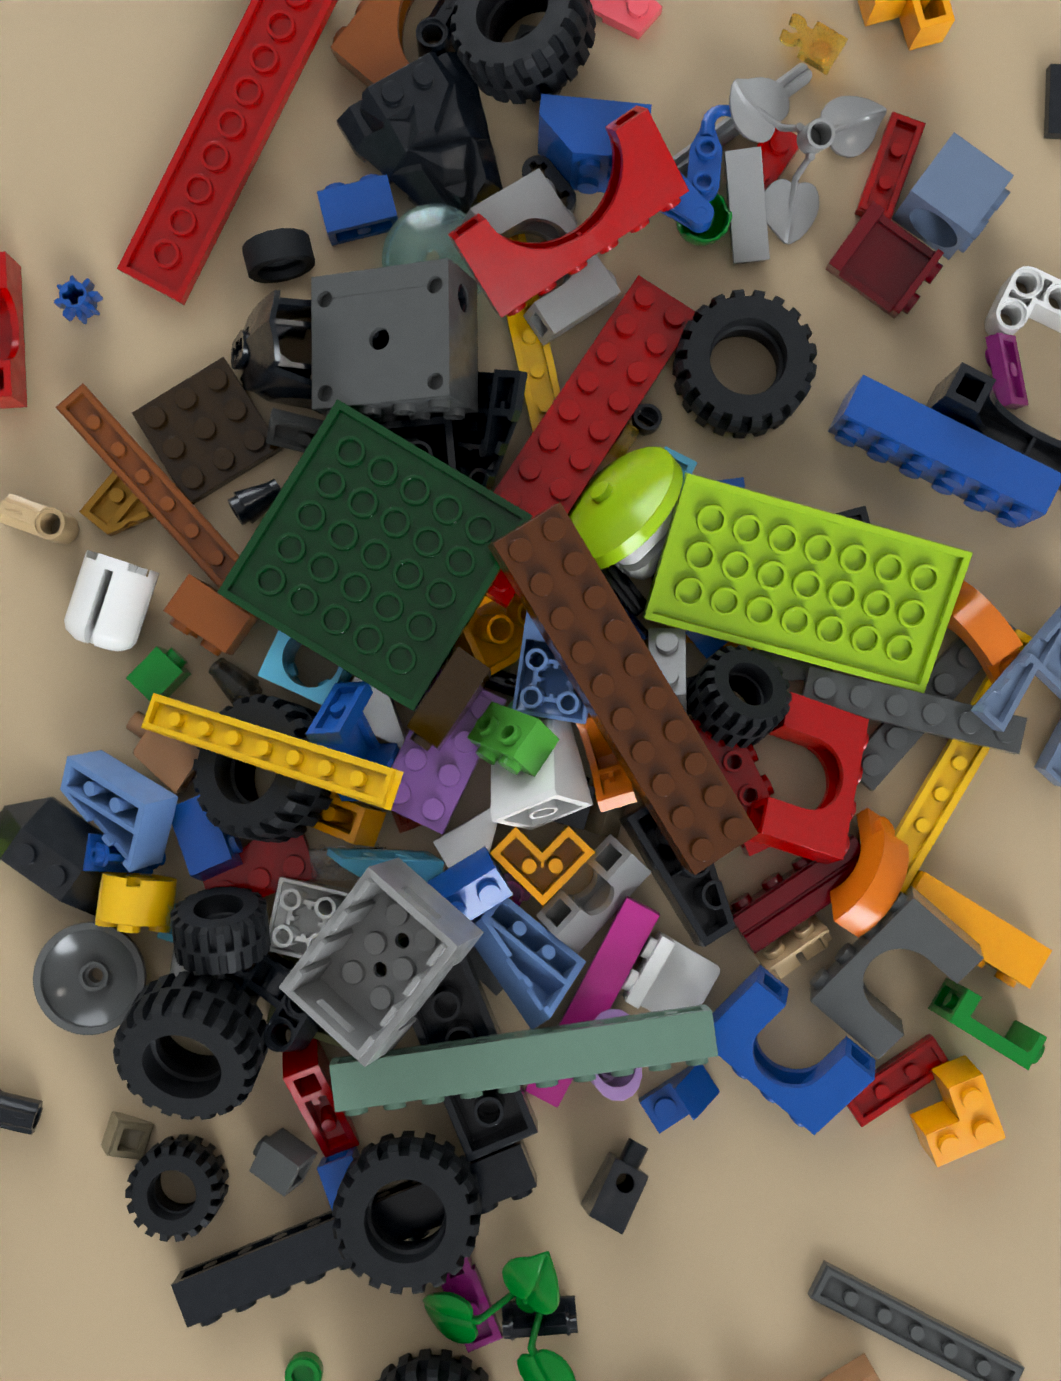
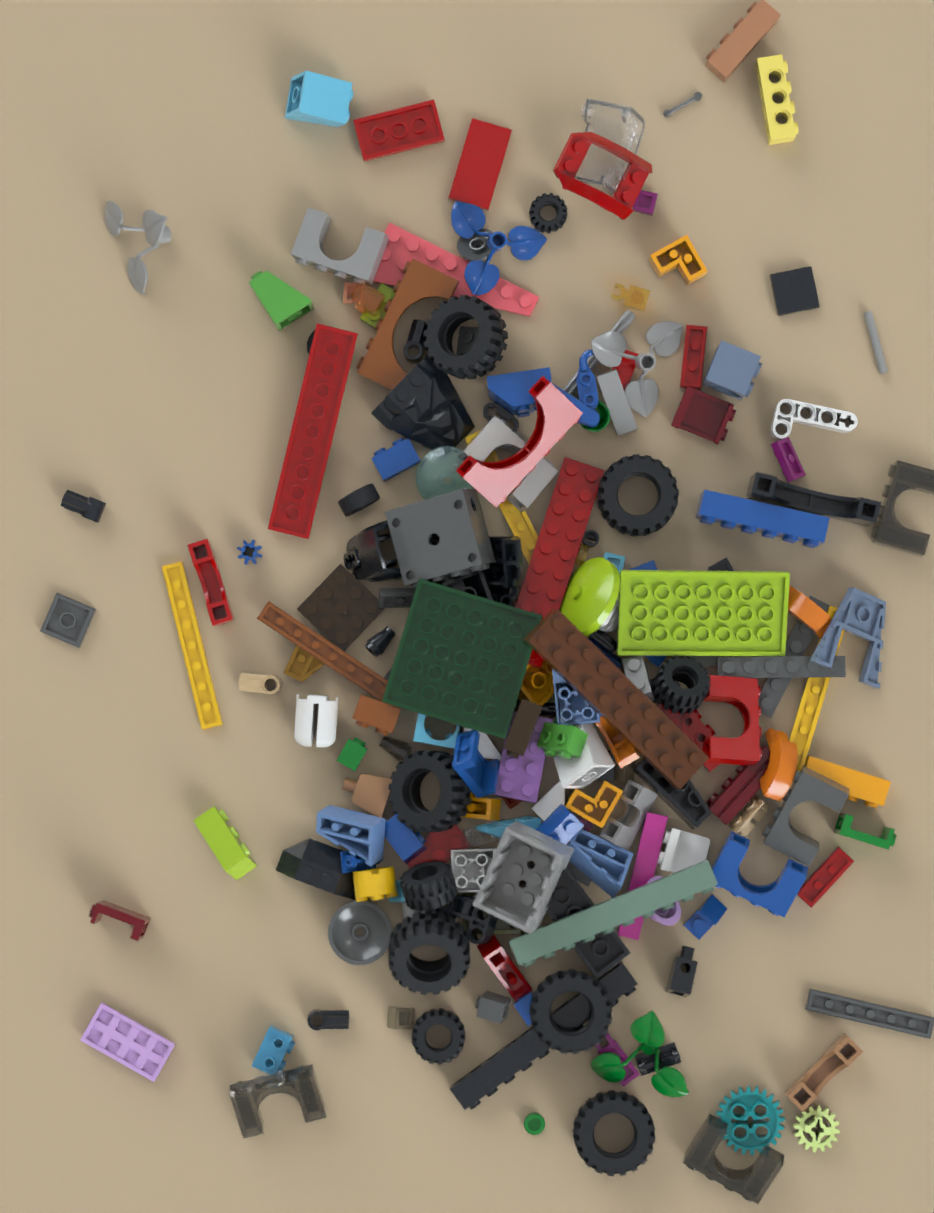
camera: 10 degrees left, 0 degrees up
yellow tile [141,693,404,811] -> none
light orange brick [909,1055,1006,1167] -> none

